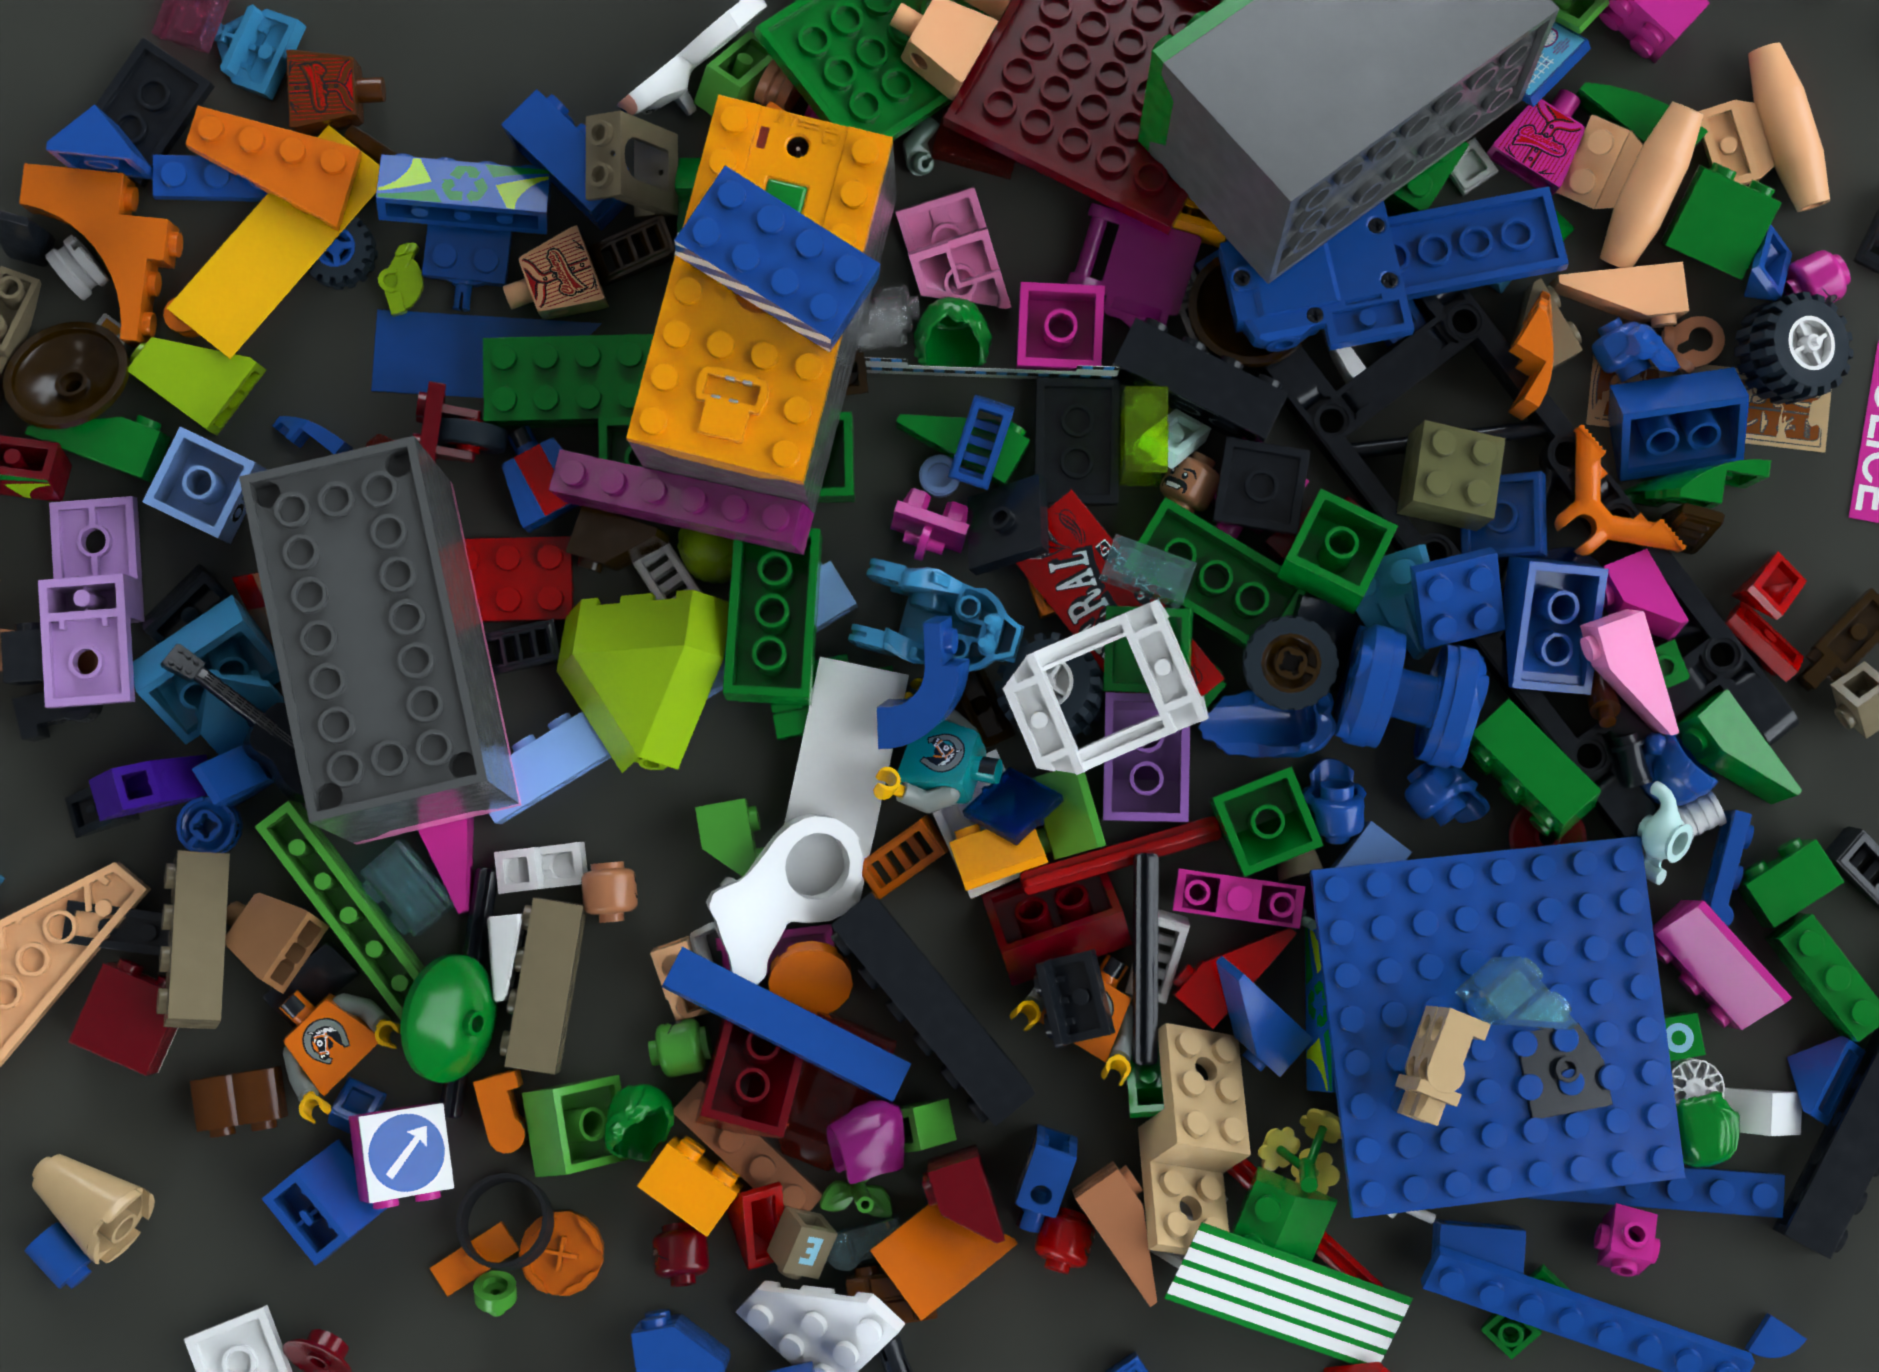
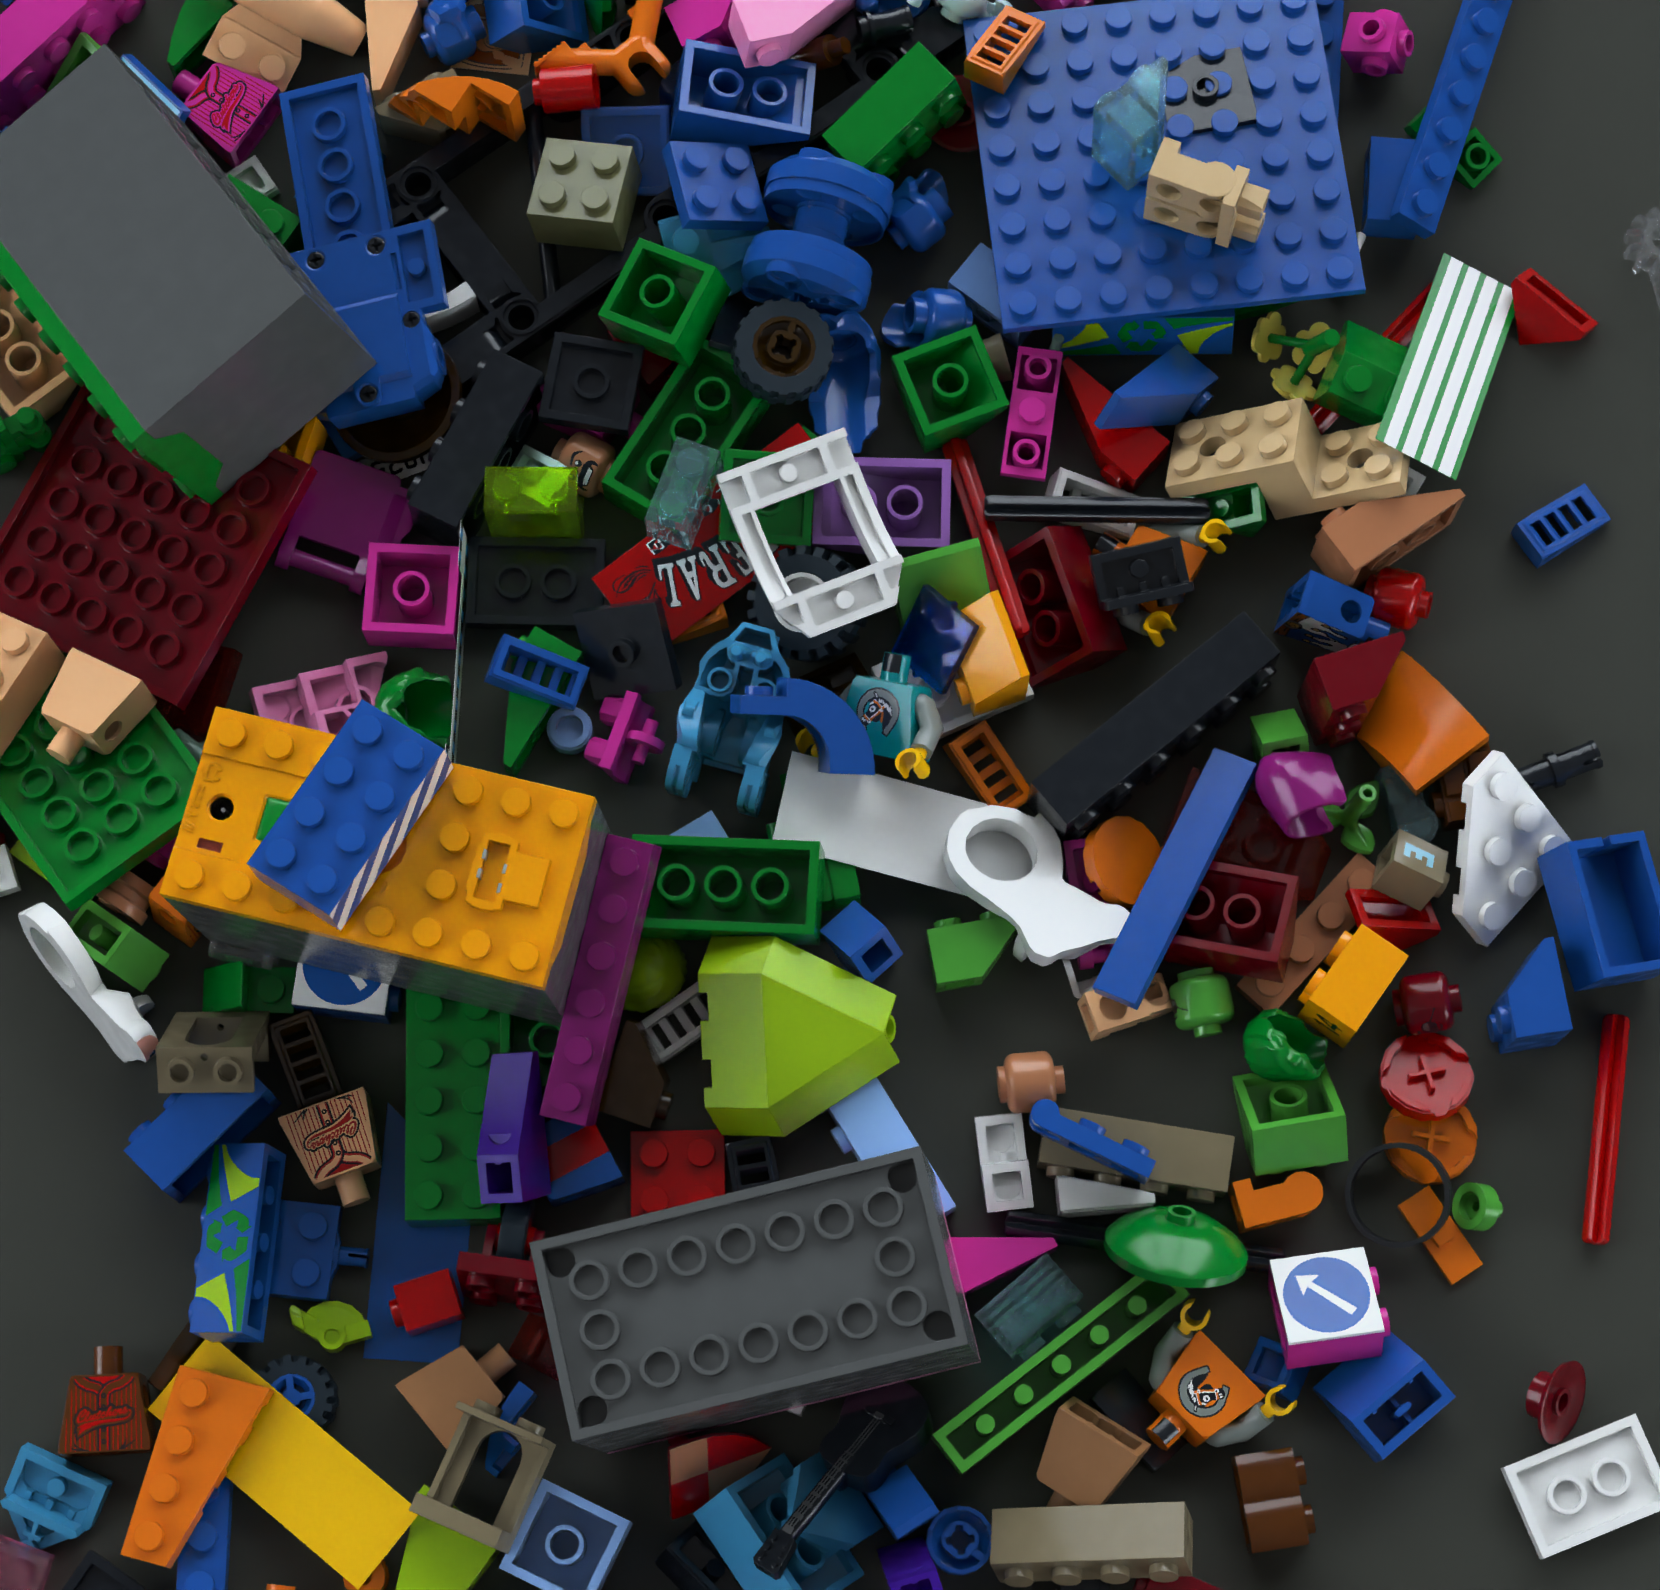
camera: 90 degrees left, 10 degrees down
none -> red brick [389,1268,466,1337]
none -> medium nougat torso [395,1343,517,1450]
none -> dark tan panel [409,1399,556,1554]
none -> dark purple slope [477,1051,552,1204]
none -> red brick [532,63,601,114]
none -> blue slope [820,900,903,983]
none -> orange slope [964,5,1045,95]
none -> blue plate [1029,1099,1156,1185]
none -> red tile [1378,1032,1474,1121]

